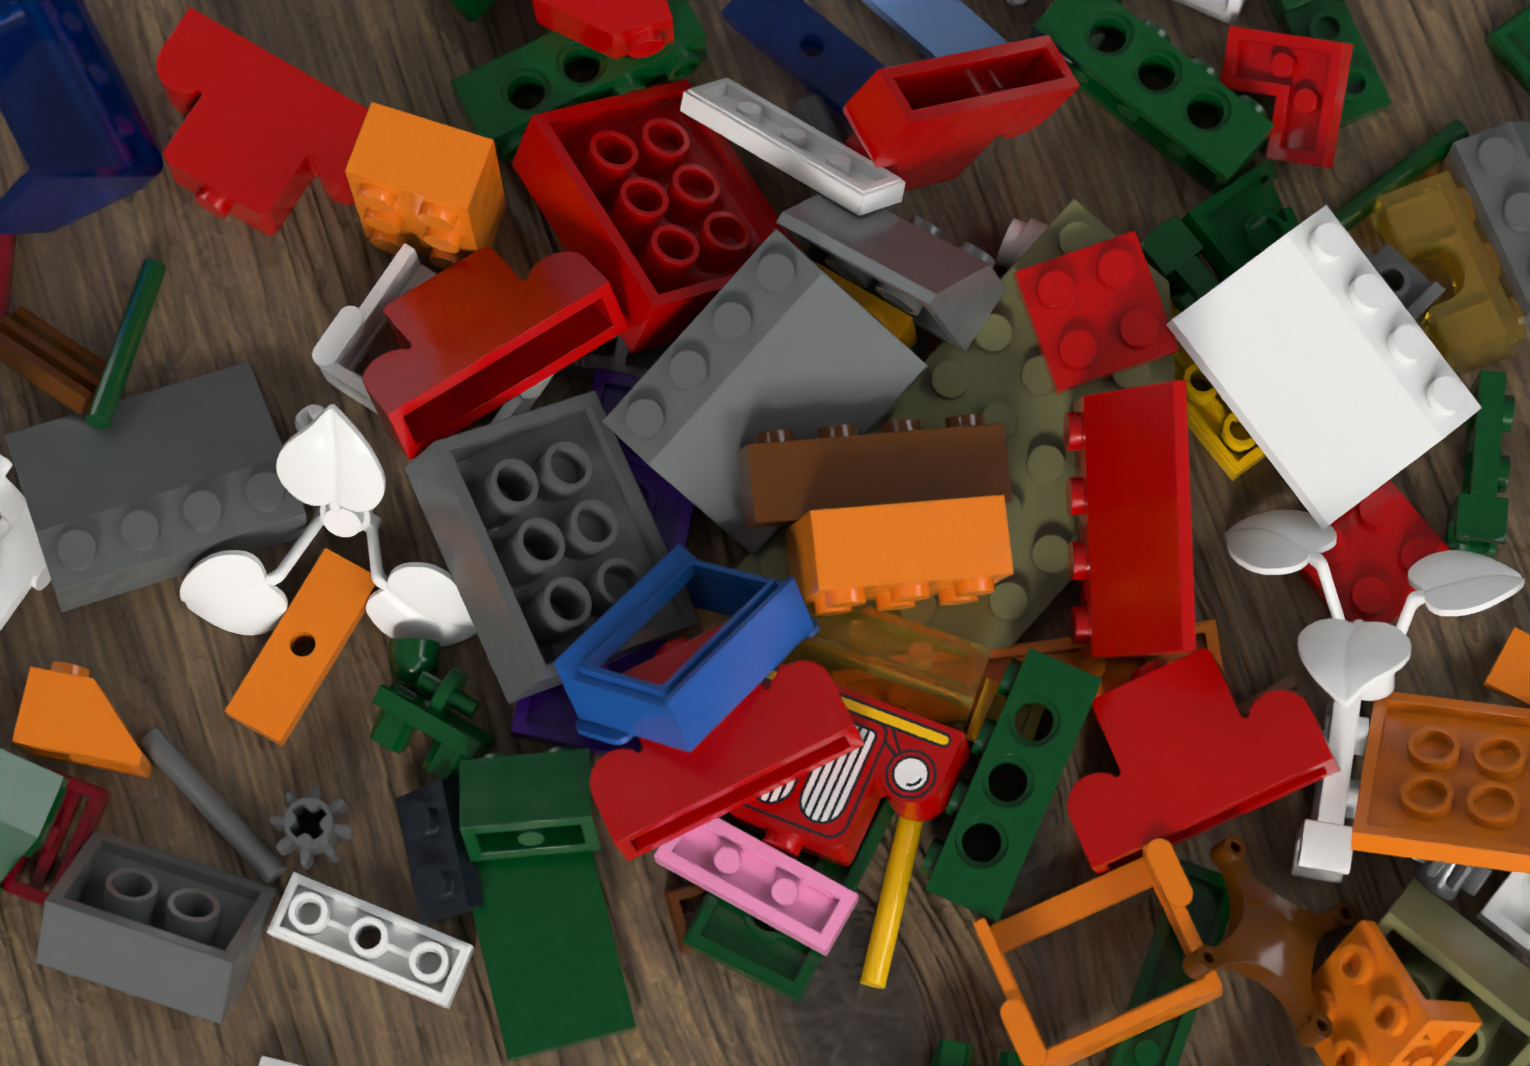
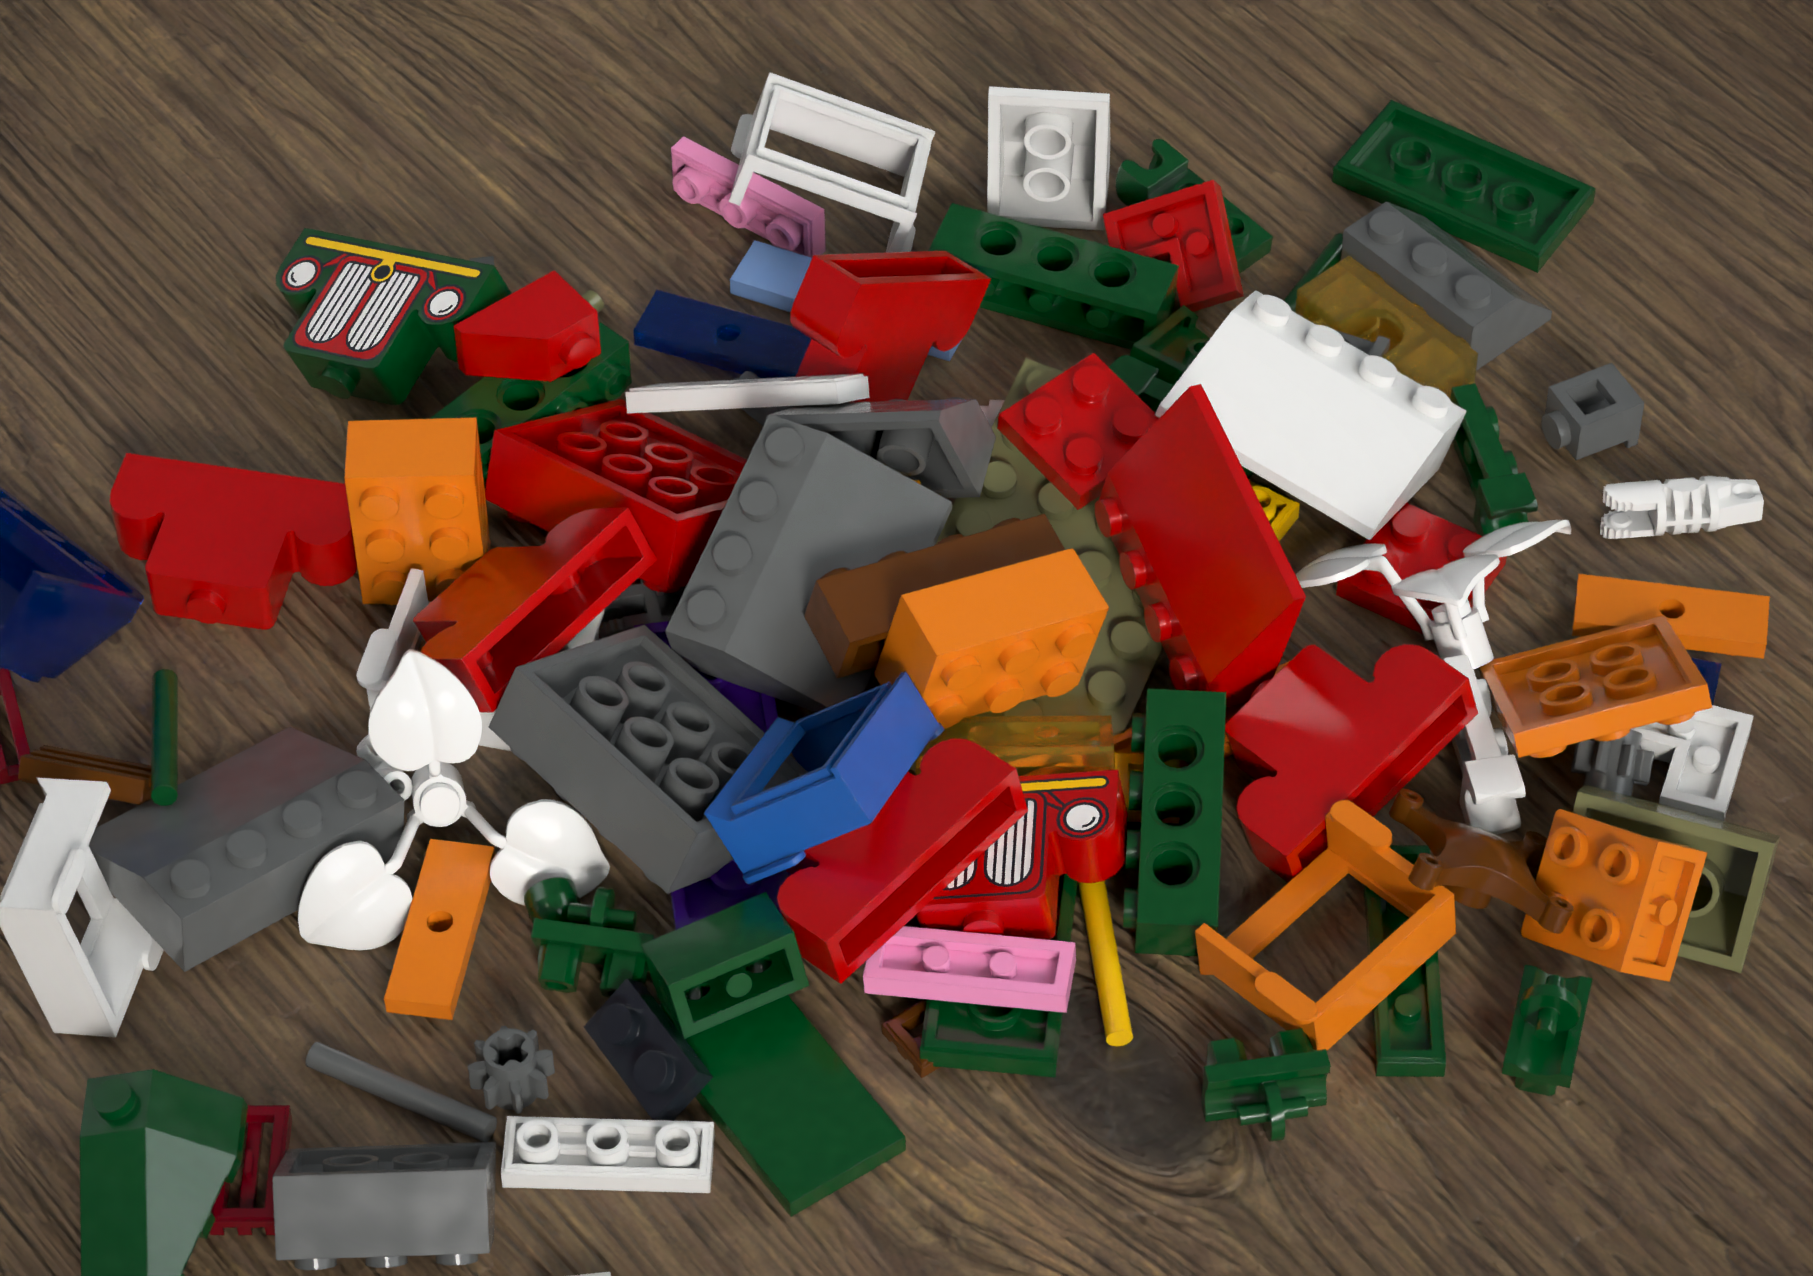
camera: 20 degrees left, 25 degrees down
orange slope [12,662,152,778] -> none

